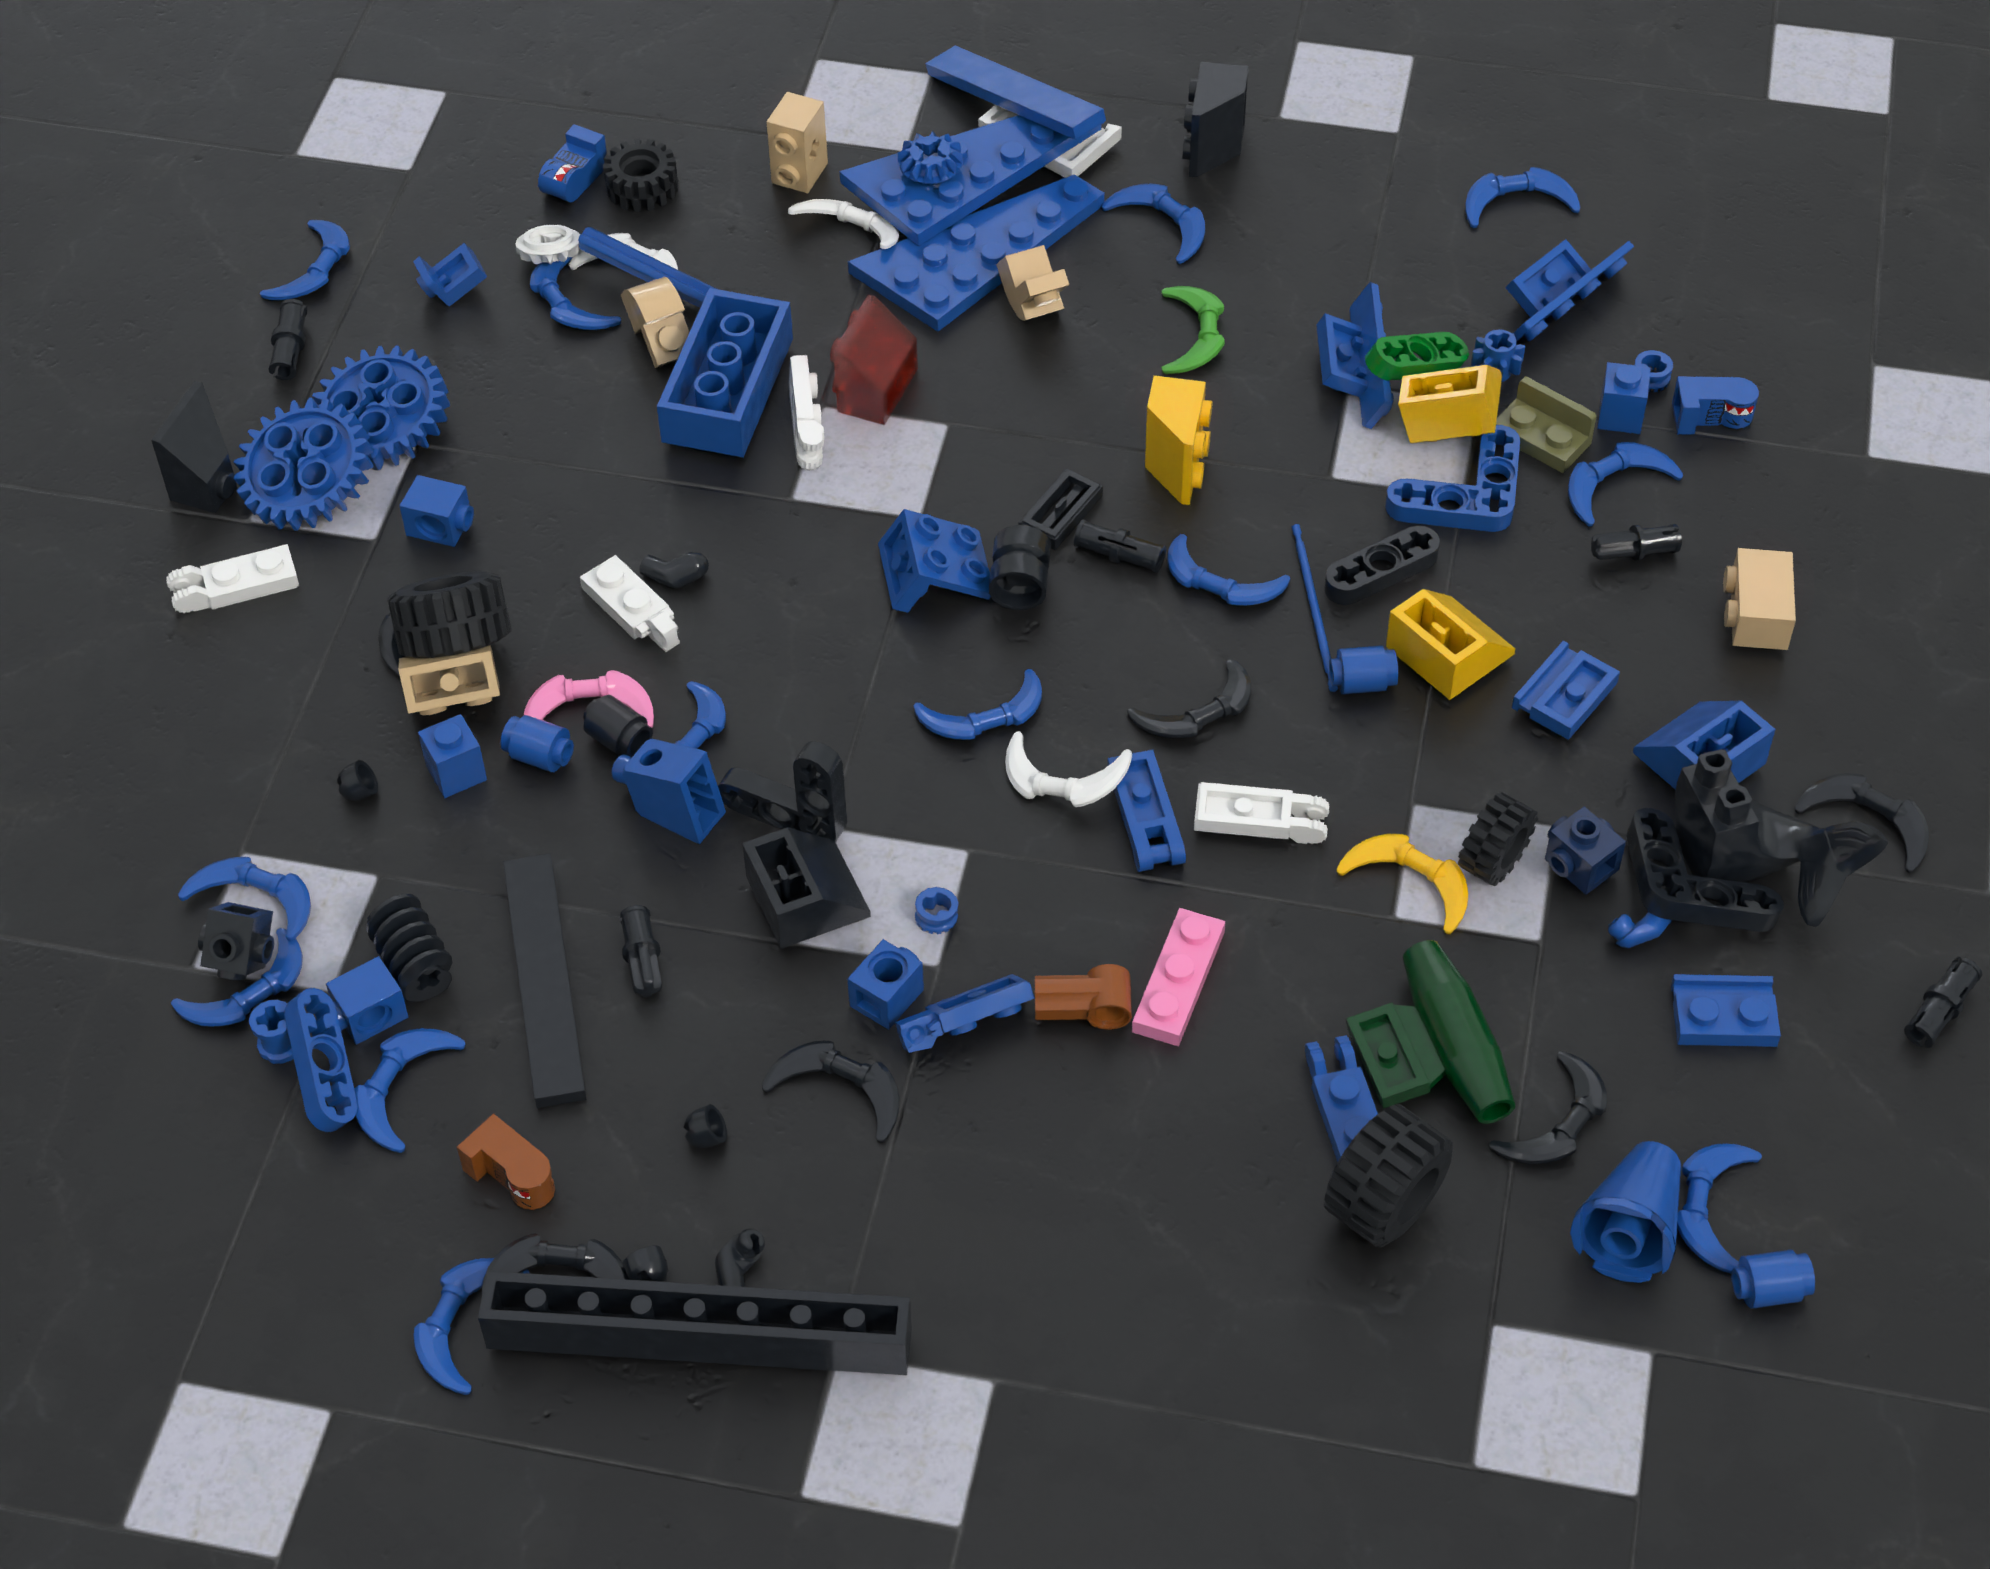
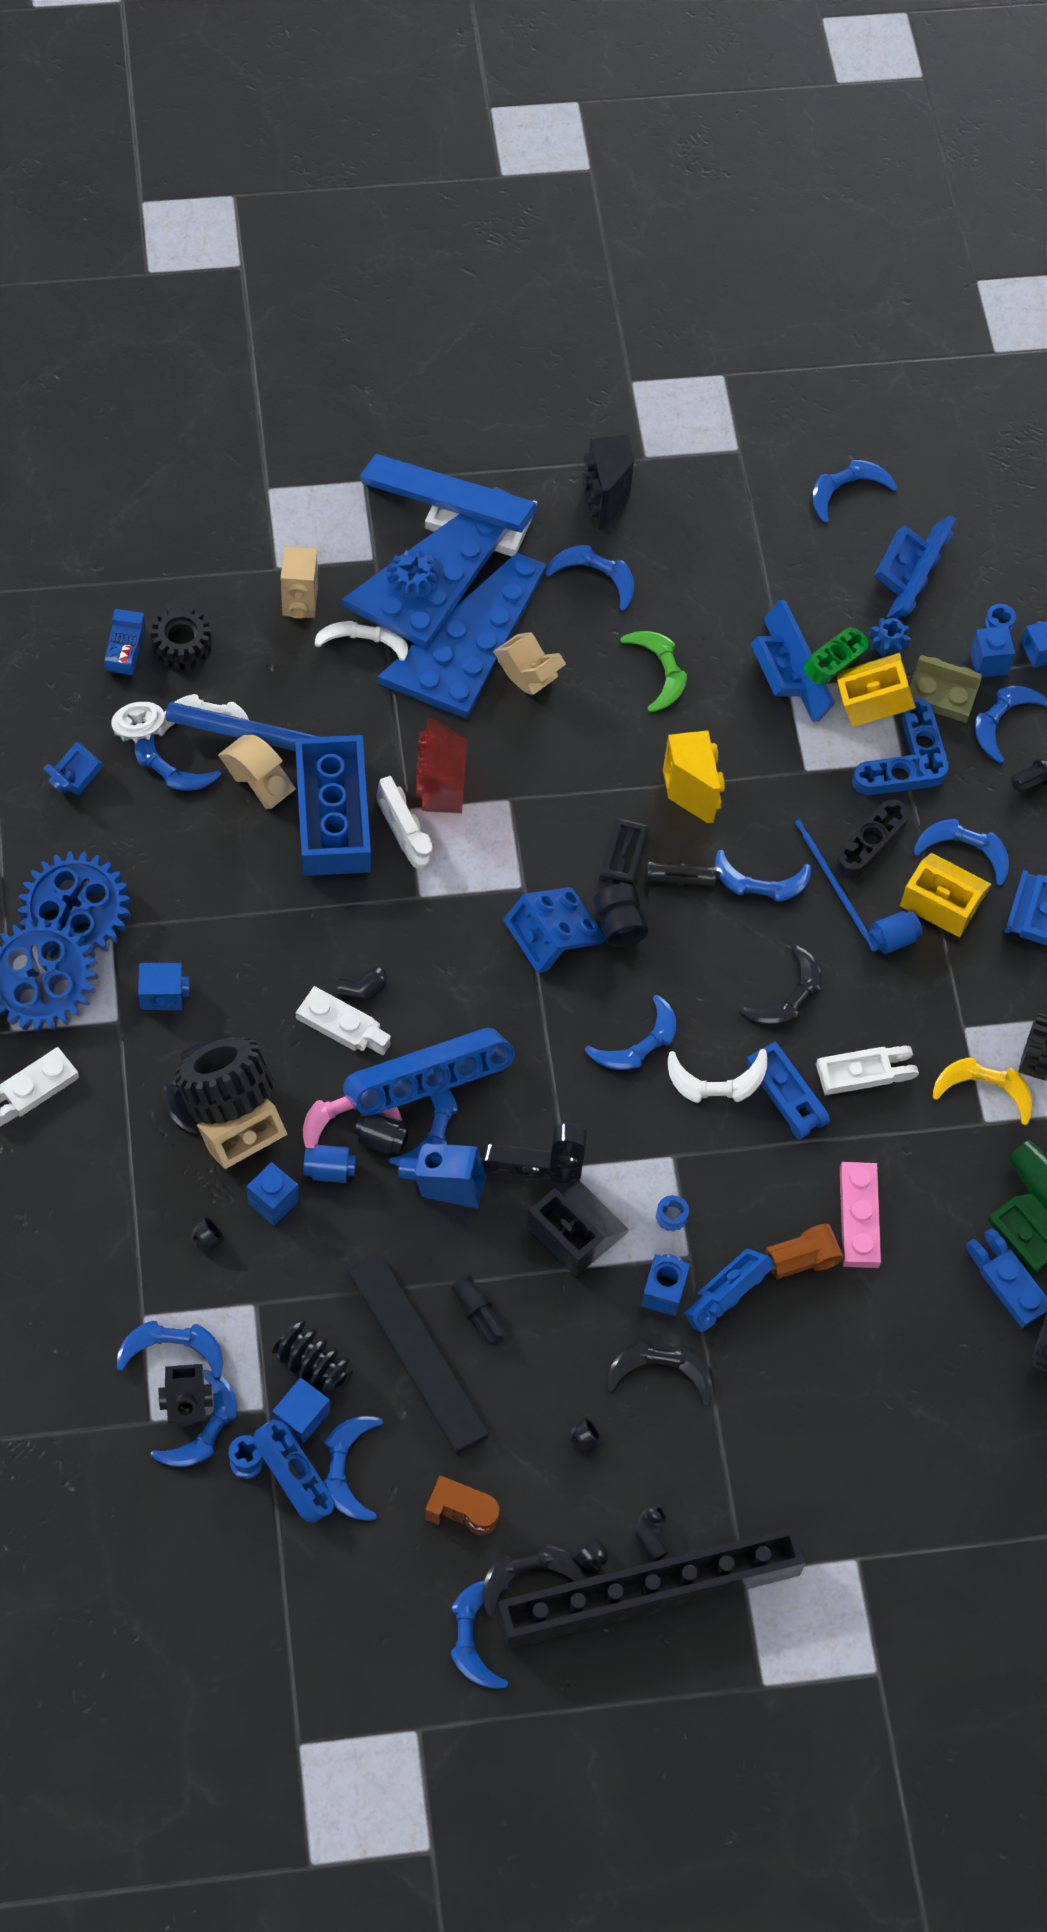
camera: 25 degrees left, 10 degrees up
none -> blue beam [343,1028,515,1116]
none -> blue piece [914,819,1009,886]

